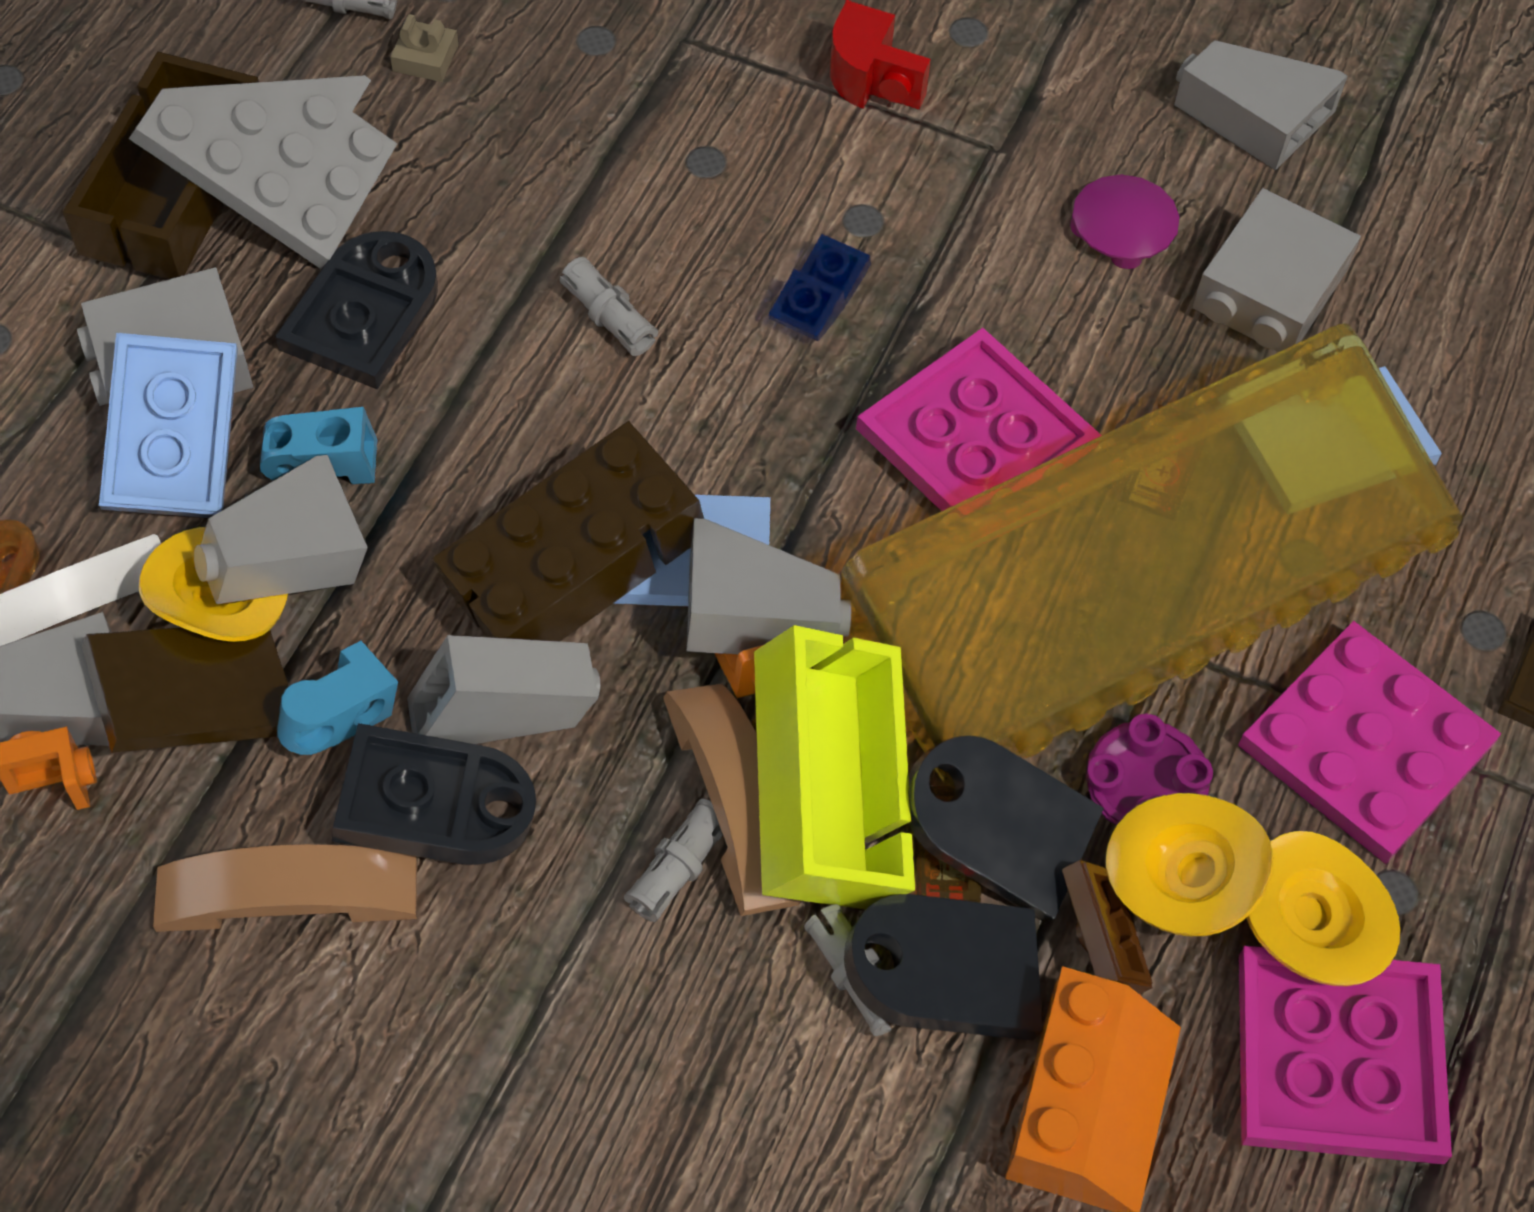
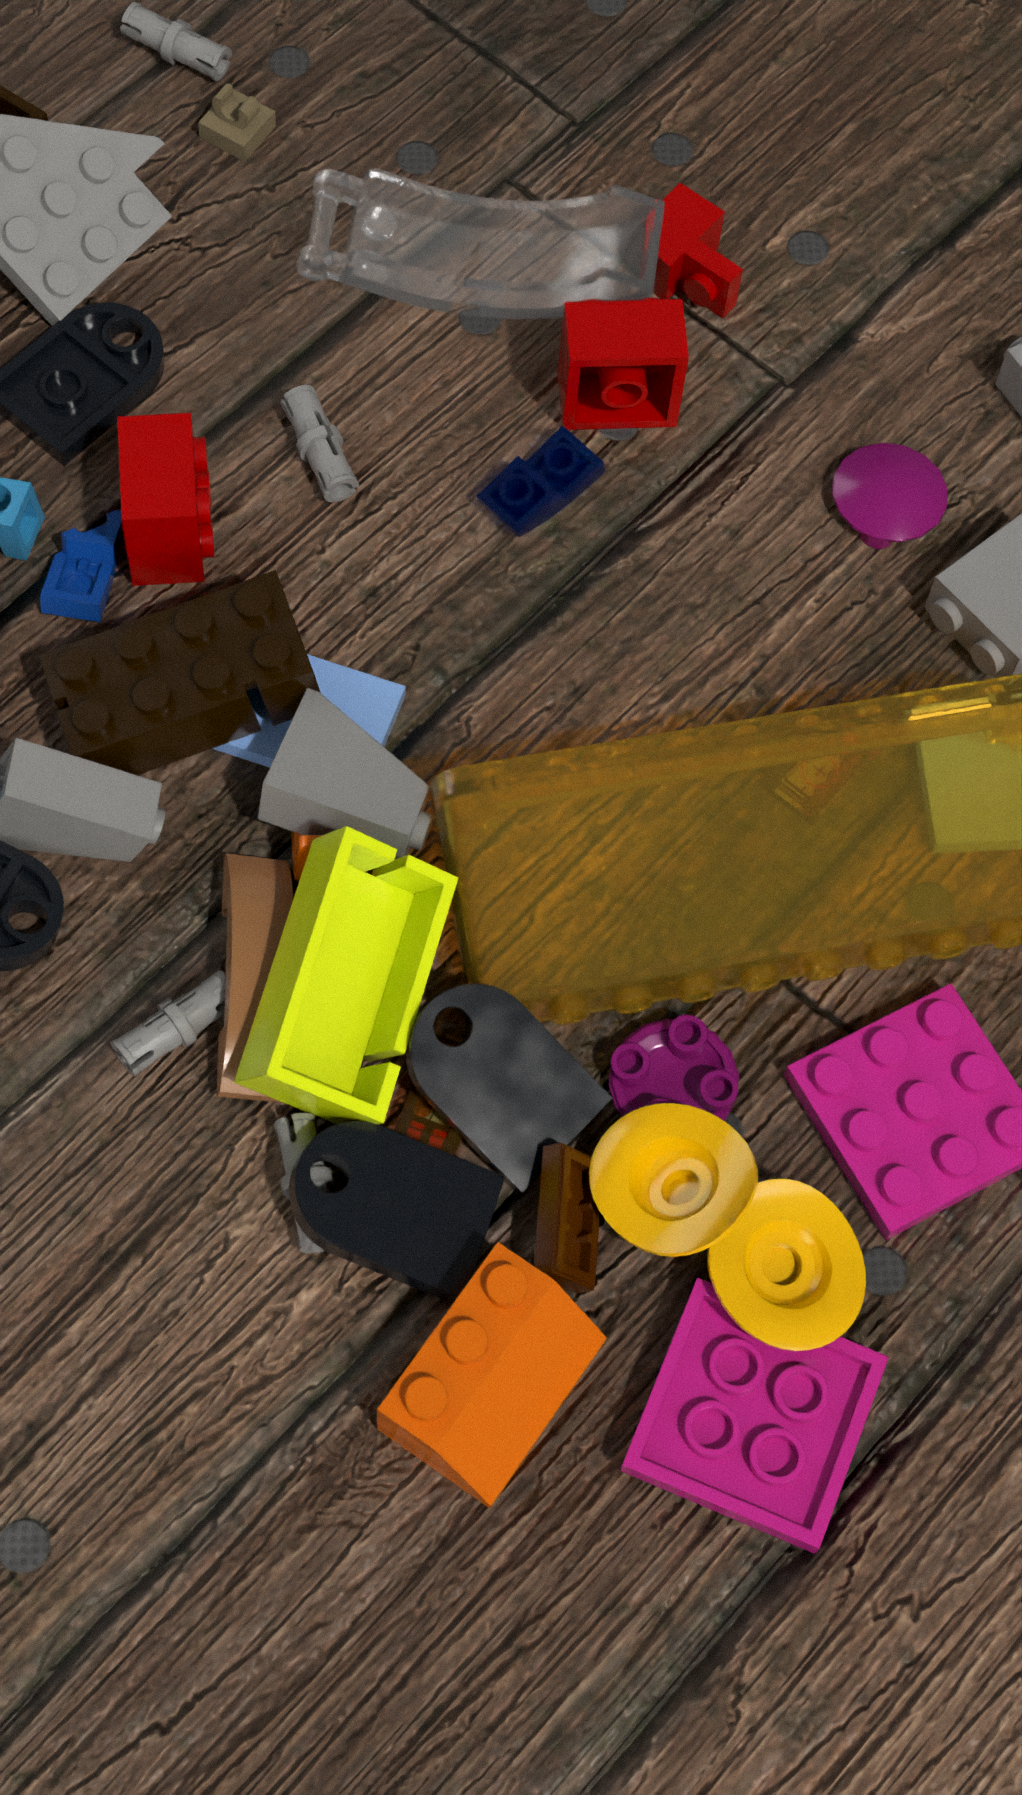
camera: 15 degrees right, 5 degrees up
dark pink plate [856,328,1102,542] -> none
none -> blue slope [40,510,124,622]
none -> red brick [117,413,215,586]
none -> clear windscreen [297,168,665,319]
none -> red brick [557,298,689,430]

